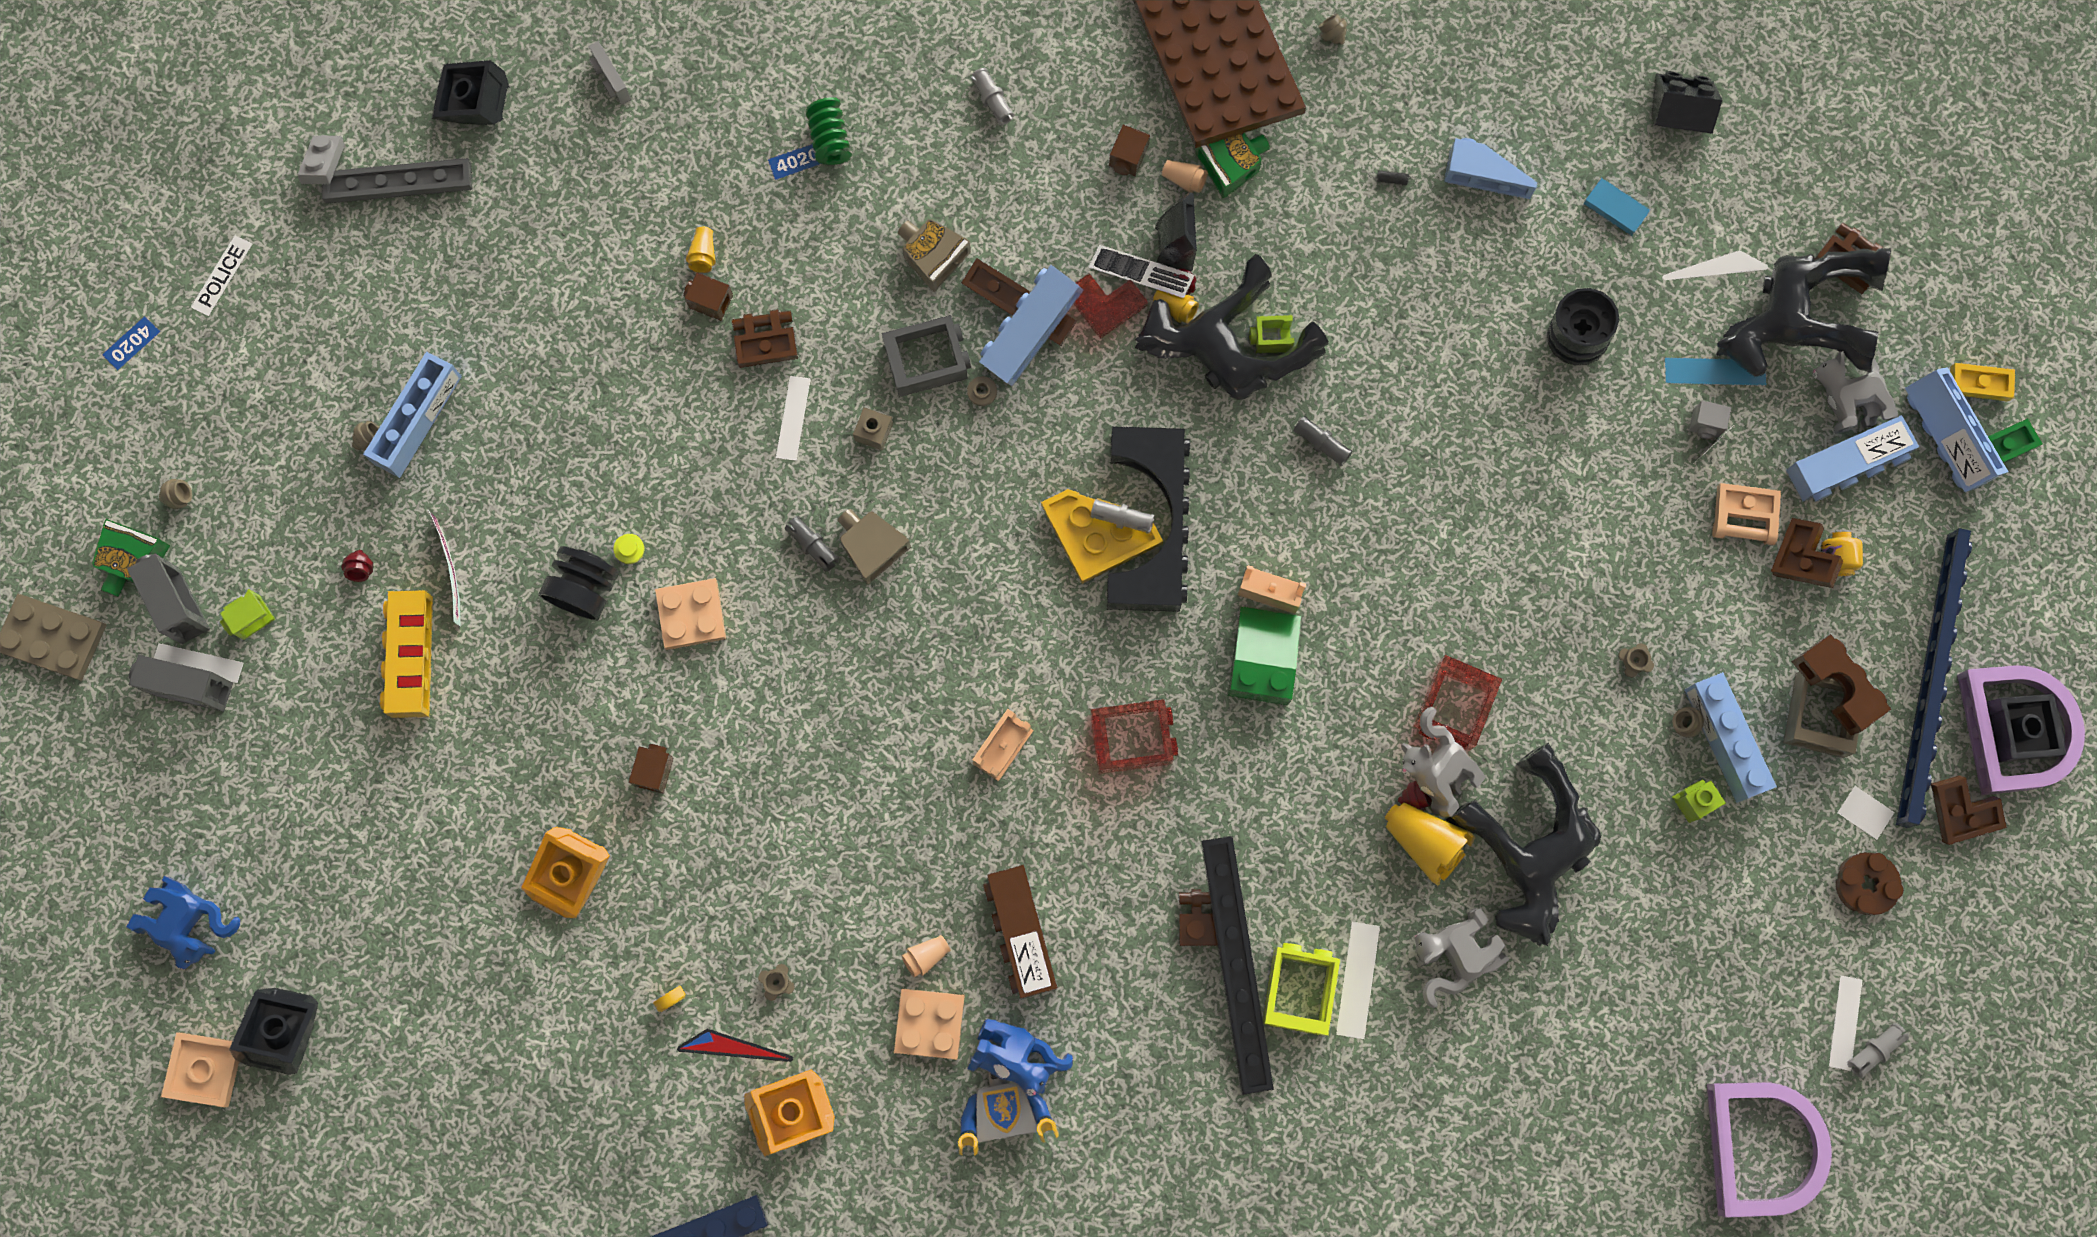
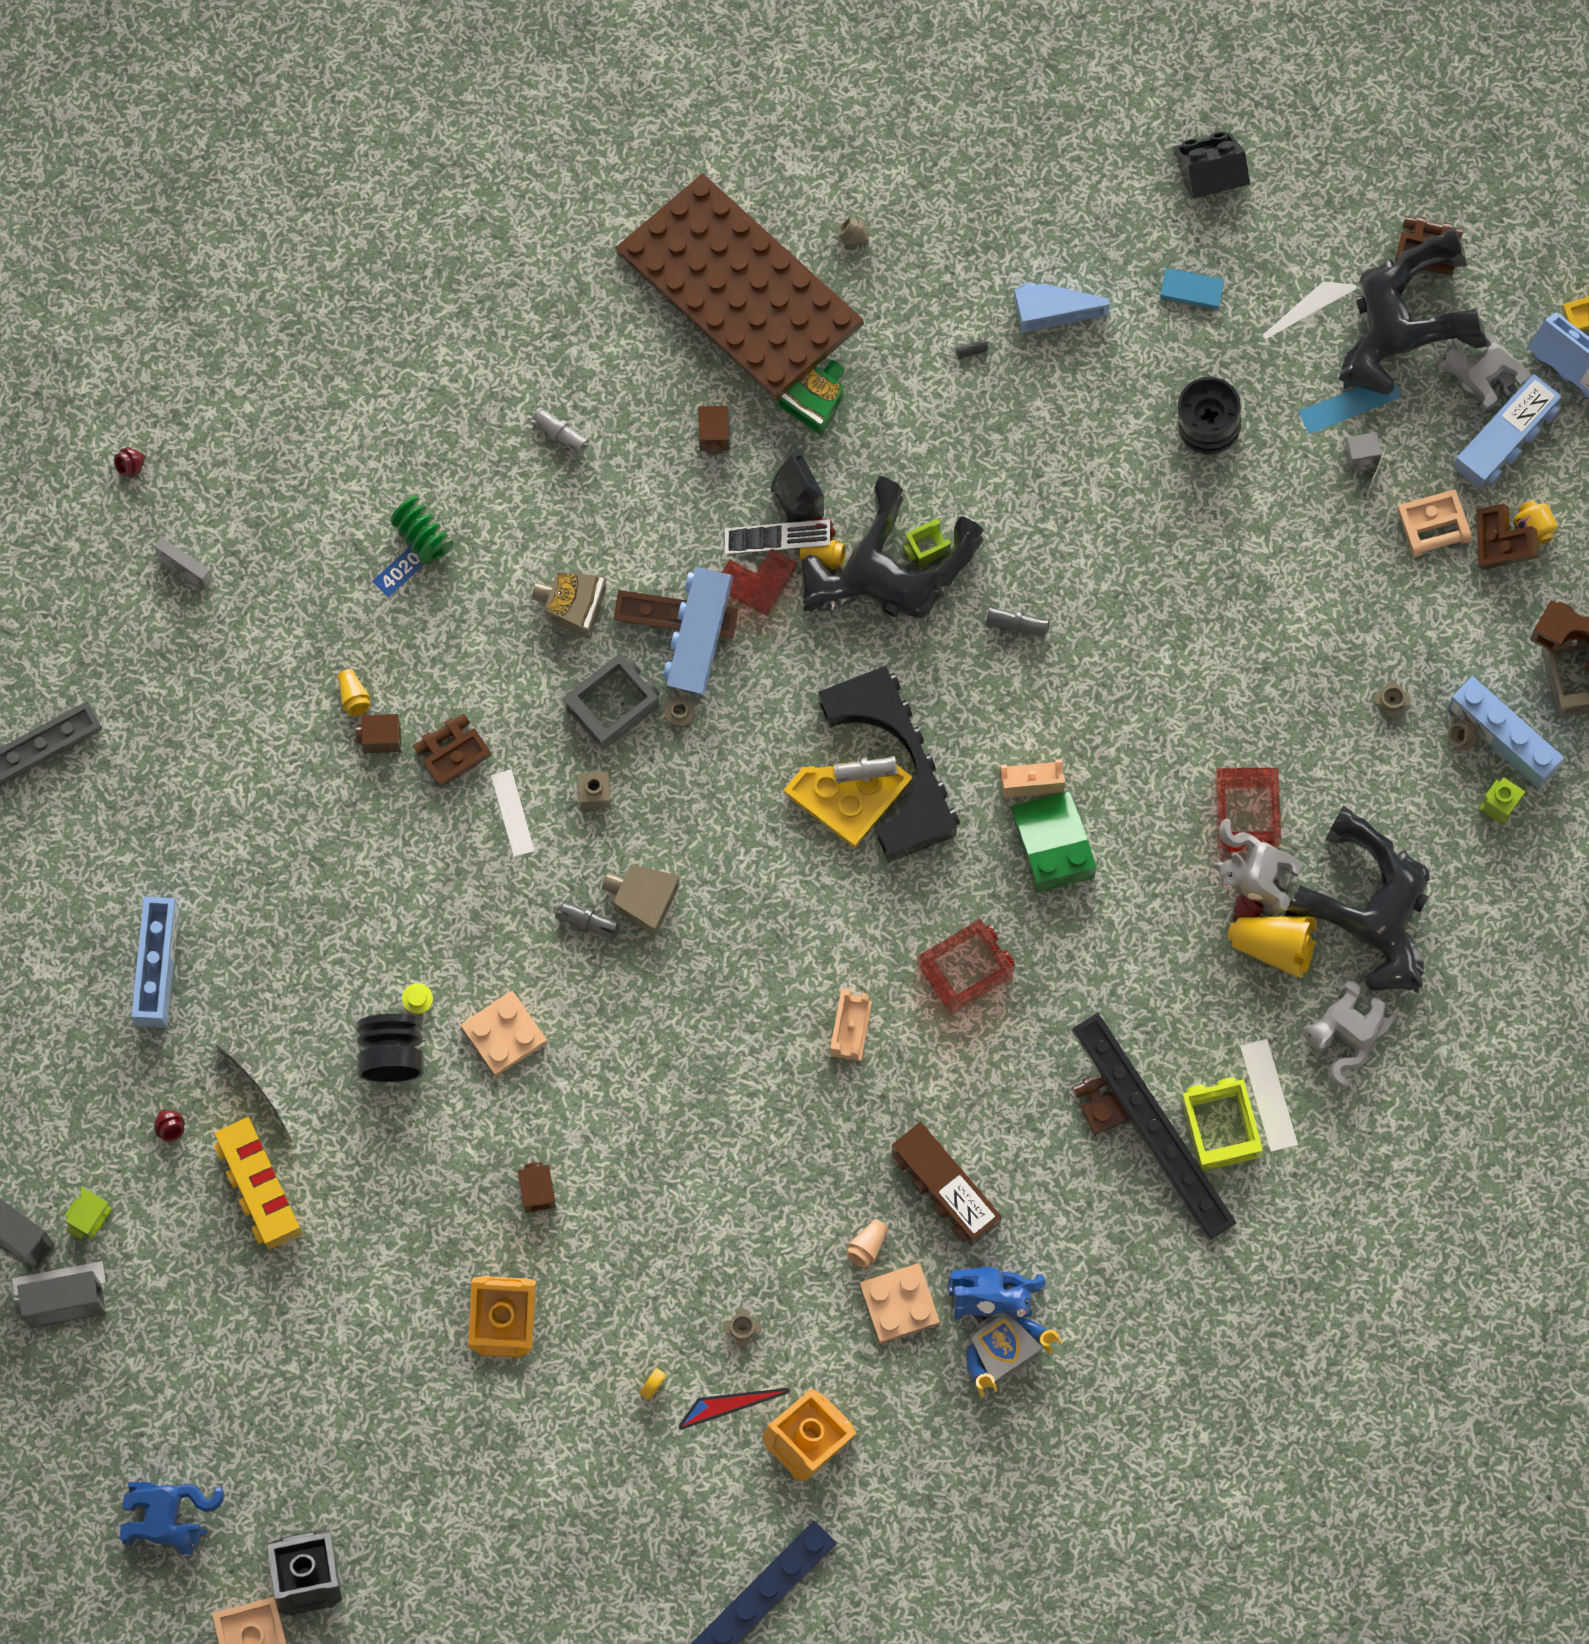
camera: 20 degrees left, 5 degrees down
dark tan plate [352,421,379,450] -> none
black slope [432,60,509,125] -> none
light nougat cone [1162,160,1208,193] -> none

